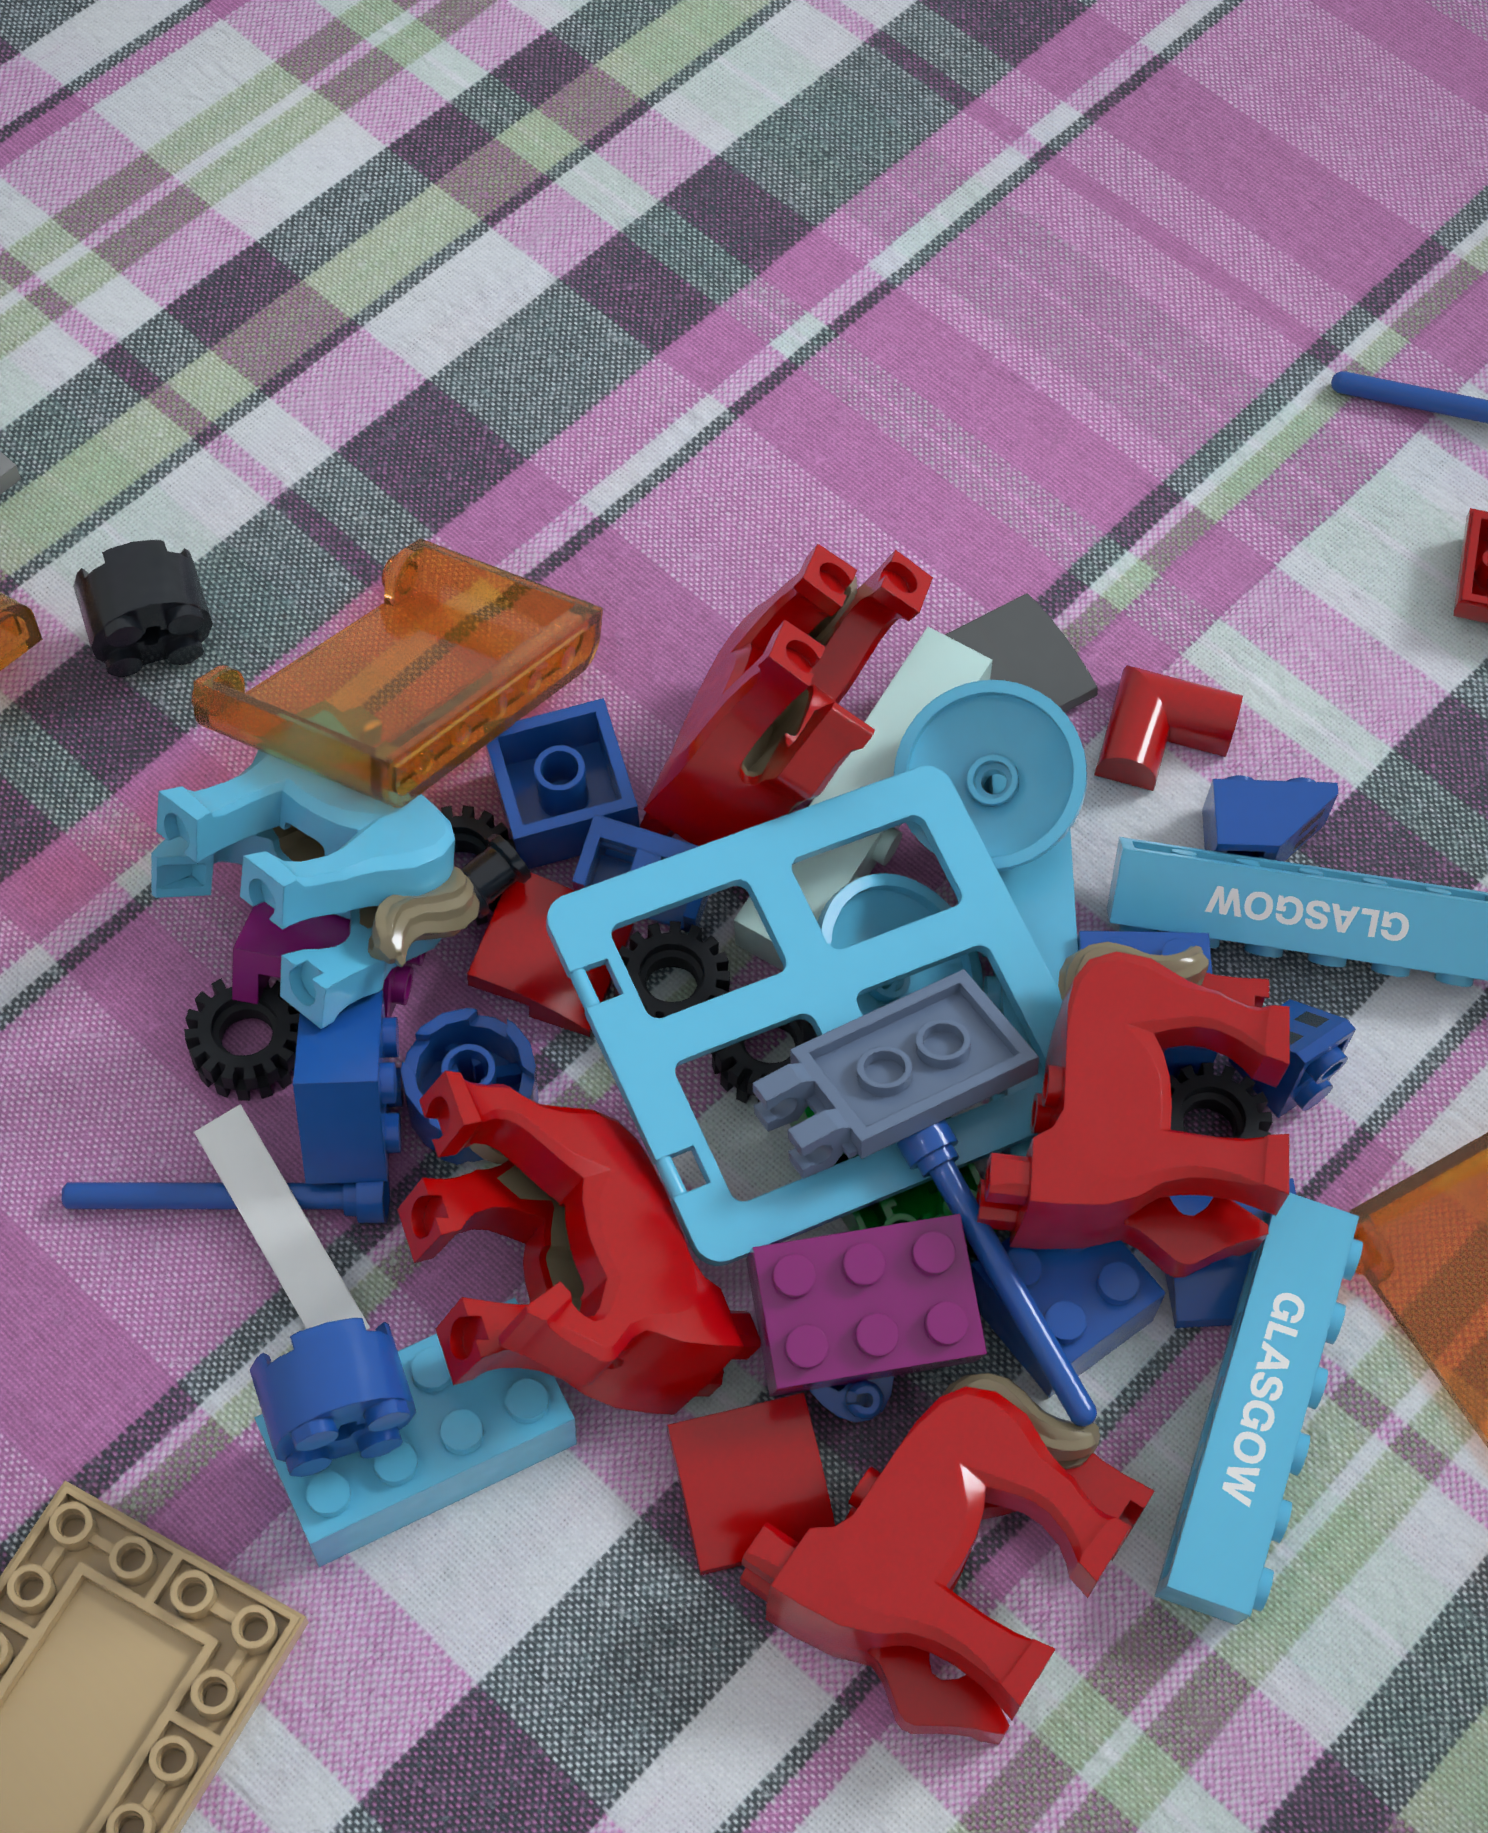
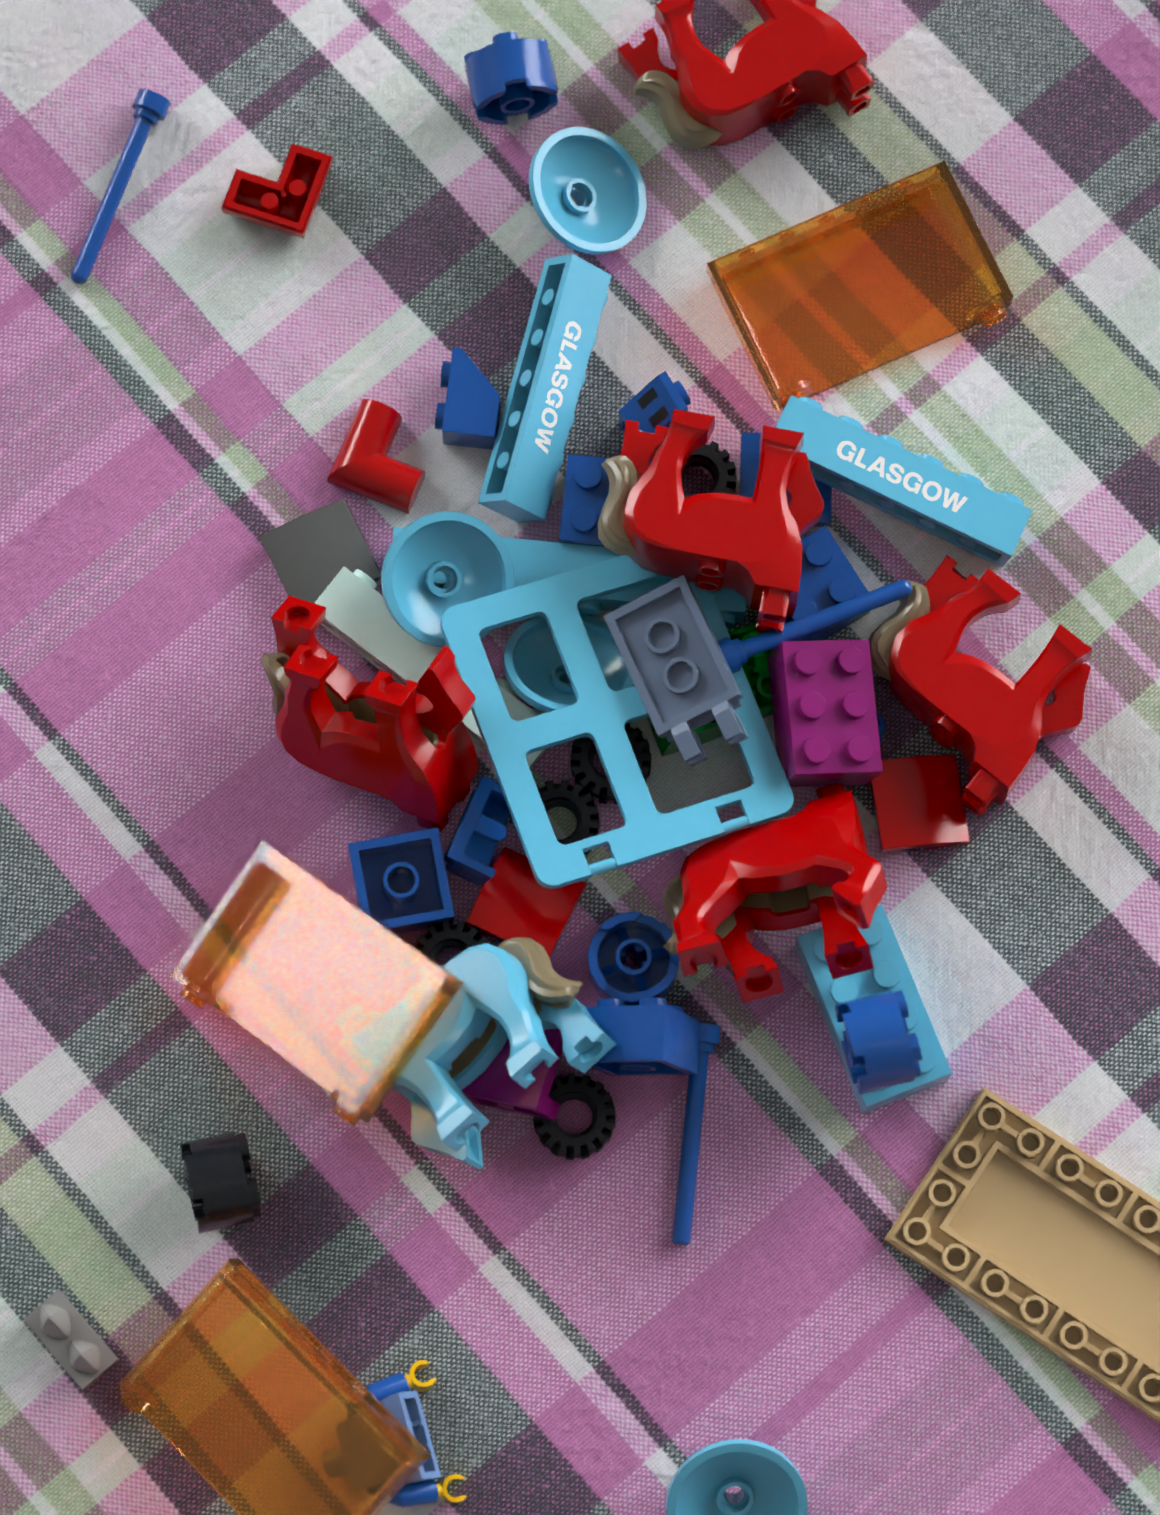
camera: 80 degrees left, 15 degrees up
white sticker [194,1104,370,1330] -> none
black bush [461,833,531,918] -> none

